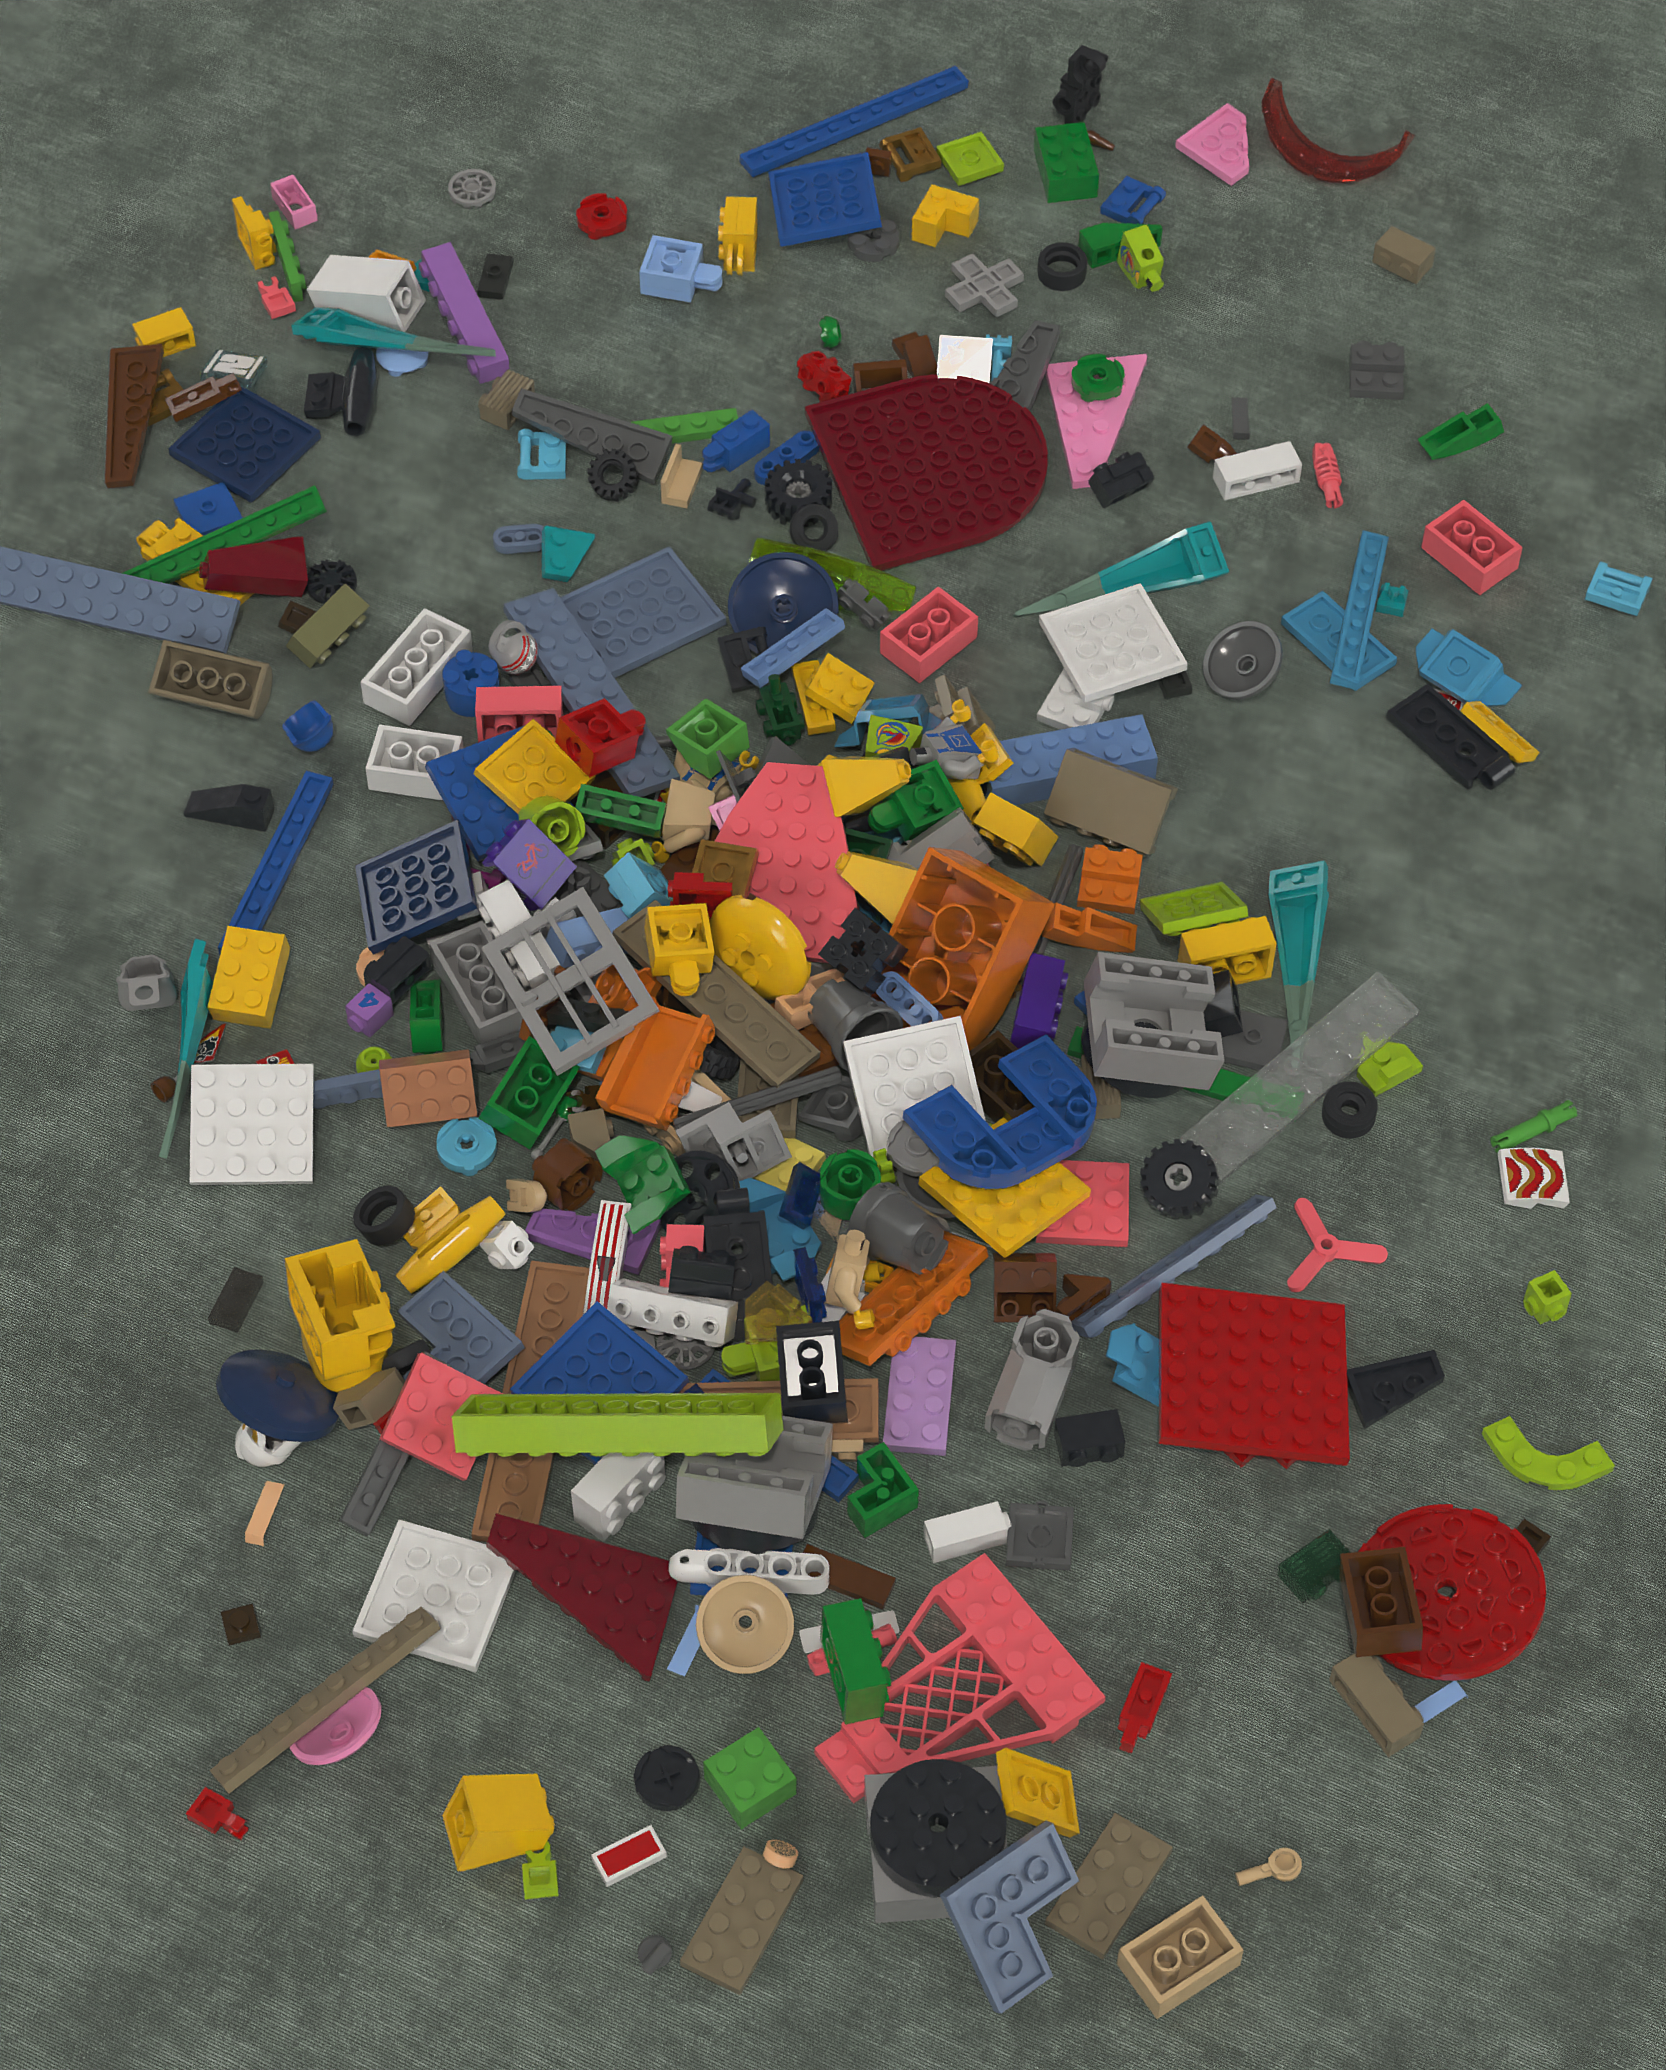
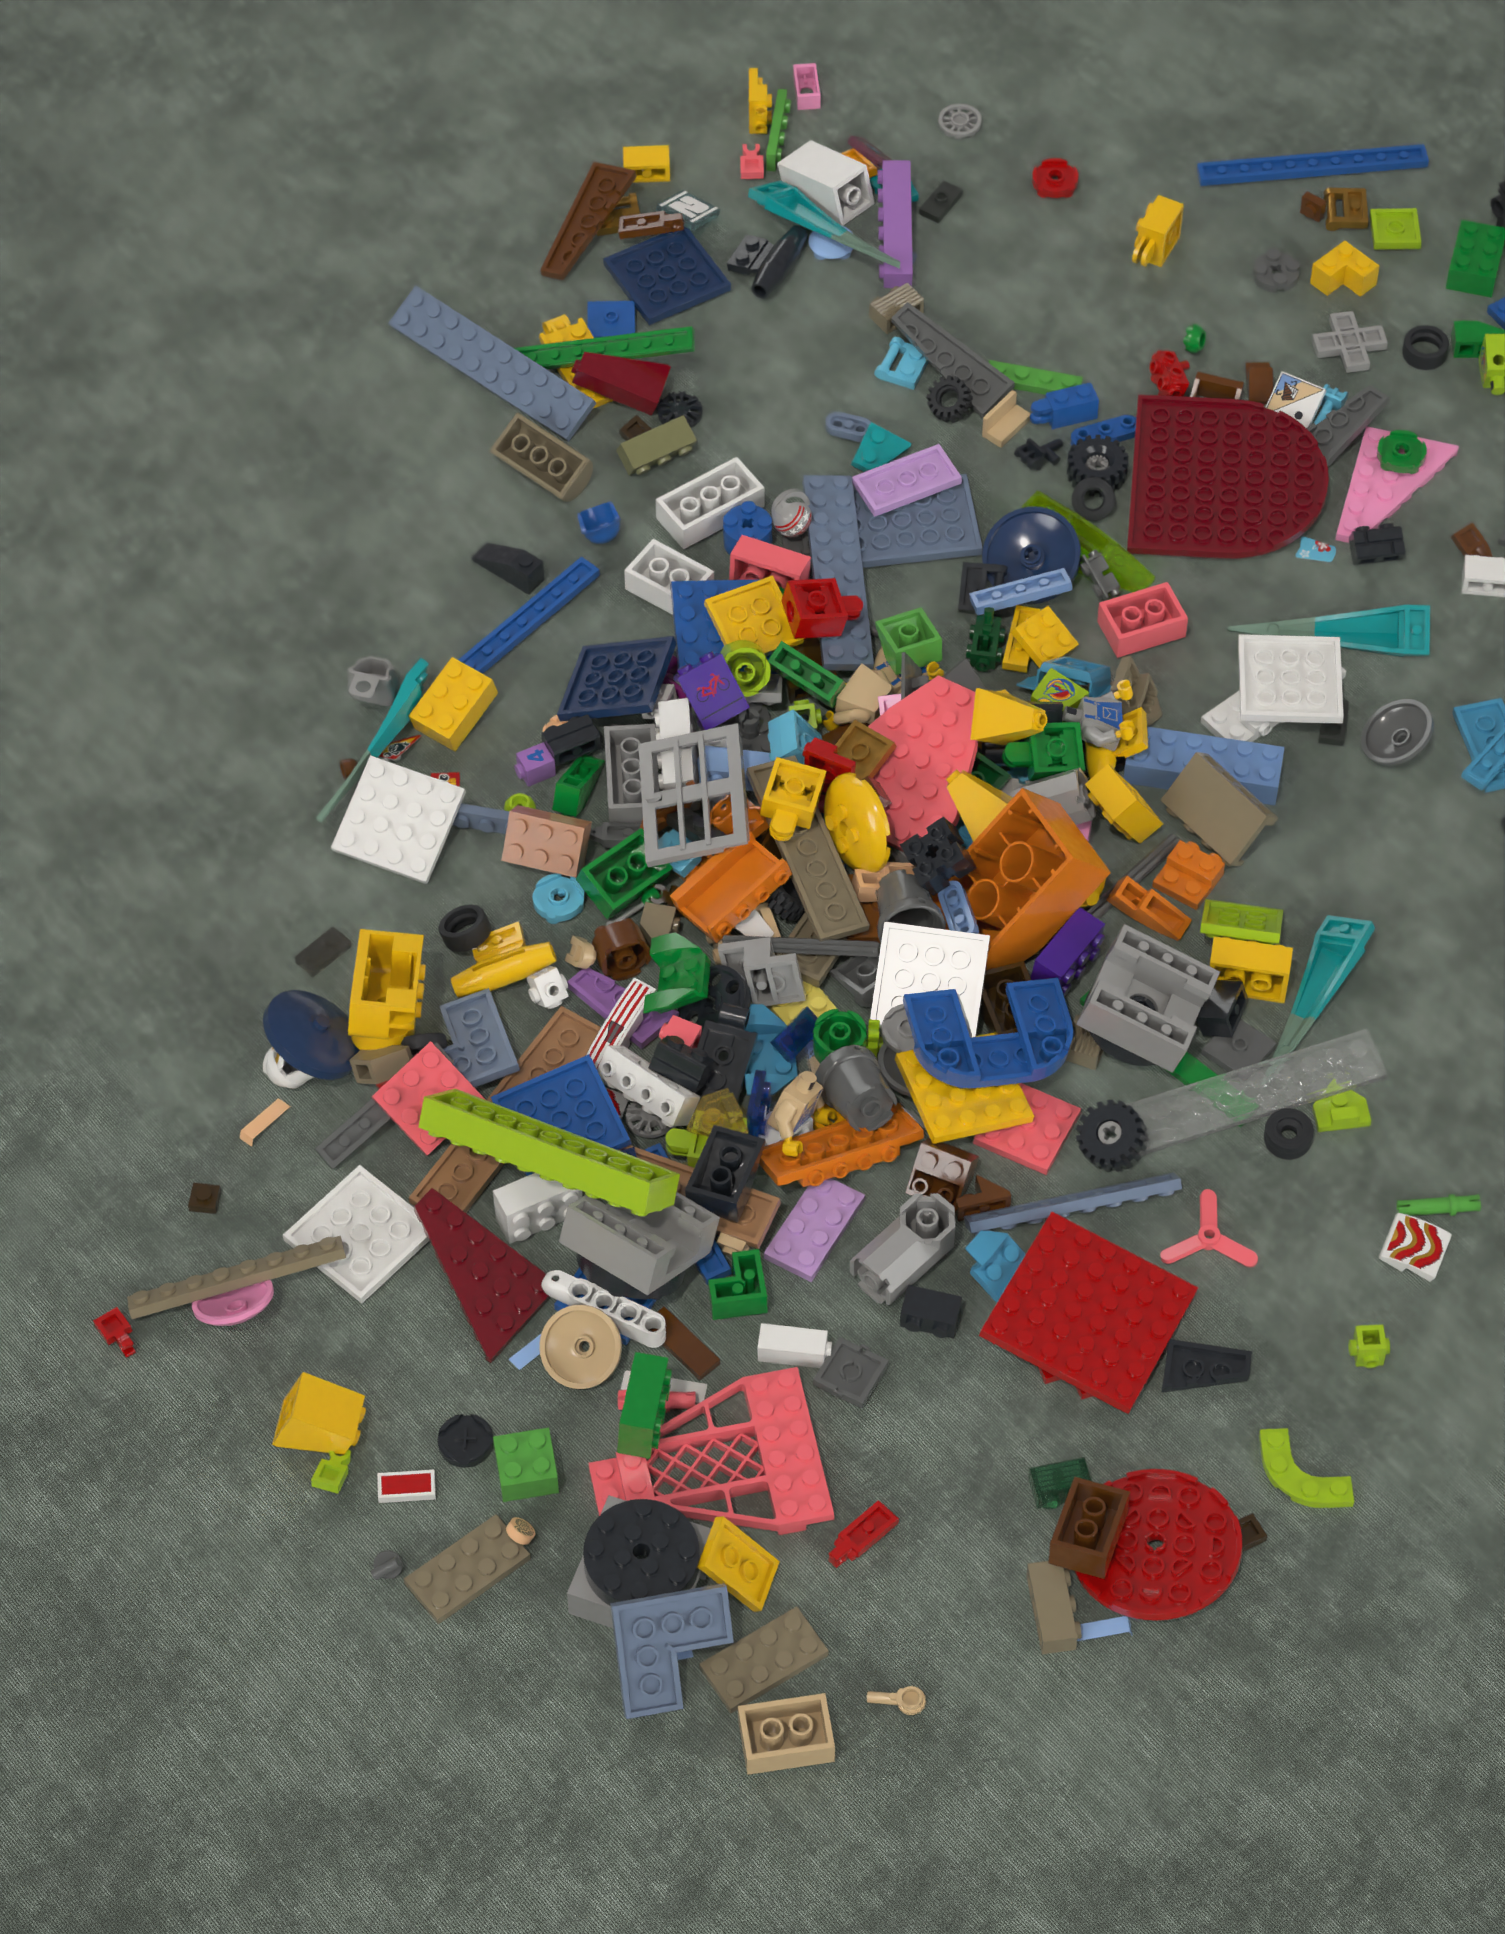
camera: 25 degrees right, 0 degrees up
light blue brick [639,235,722,303] -> none
blue plate [768,152,882,247] -> none
none -> clear pink tile [847,135,892,168]
none -> lavender plate [852,444,962,517]
none -> medium azure sticker [1295,536,1336,562]

